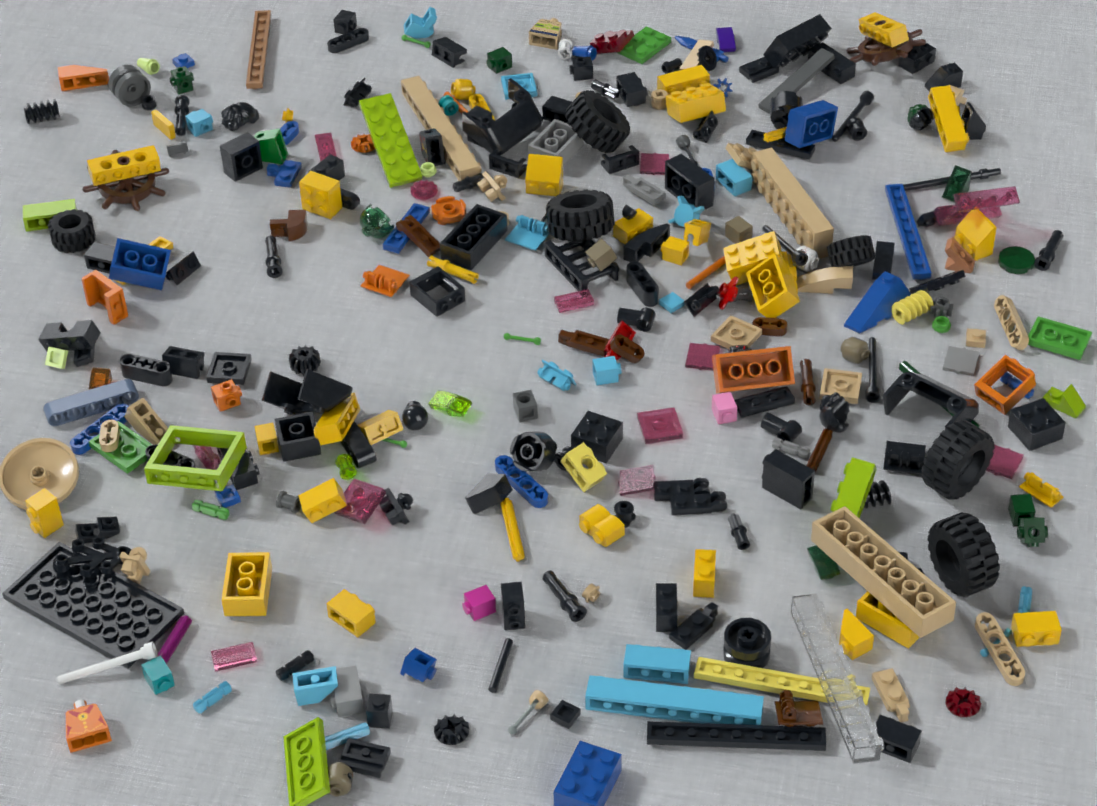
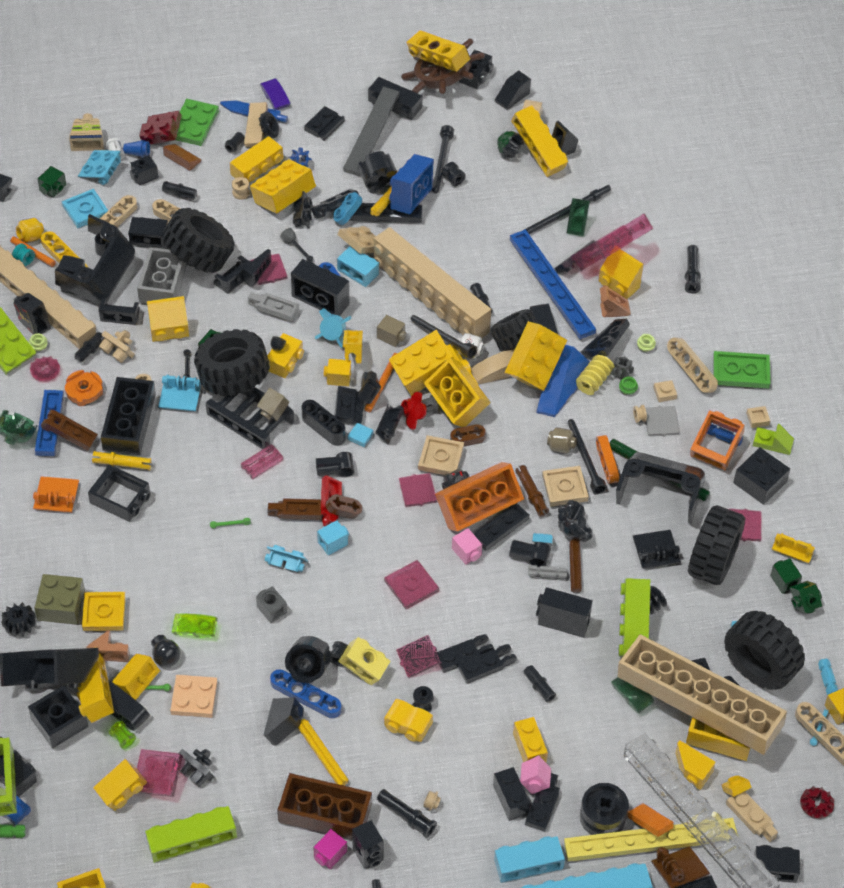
camera: 25 degrees left, 10 degrees up
yellow brick [254,422,279,455] -> none
dark grey bush [276,491,301,513] -> none
black brick [571,411,623,463] -> none
black brick [616,72,648,107] -> none
black slope [623,224,670,262] -> none
black brick [763,14,832,68] -> none
dark green tile [998,246,1035,274] -> none
none -> olive brick [34,574,85,625]
none -> medium azure hinge [78,150,121,185]
none -> yellow plate [82,592,126,631]
none -> nougat slope [86,630,130,662]
none -> tan beam [100,195,137,227]
none -> lime brick [145,806,237,863]
none -> dark orange slope [163,144,201,171]
none -> light nougat plate [170,675,218,718]
none -> black slope [243,249,271,287]
none -> reddish brown brick [277,773,372,839]
none -> black hinge [311,189,359,219]
none -> dark azure plate [333,192,362,225]
none -> black plate [334,386,364,424]
none -> black piece [357,371,381,404]
none -> black pin [470,283,493,314]
none -> yellow brick [504,322,567,391]
none -> bright pink brick [520,756,551,795]
none -> medium azure tile [532,533,553,543]
none -> orange beam [596,435,619,484]
none -> orange tile [628,803,673,837]
none -> tan bush [633,405,647,423]
none -> yellowish green plate [637,334,656,351]
none -> yellow plate [721,776,752,797]
none -> tan plate [746,406,770,428]

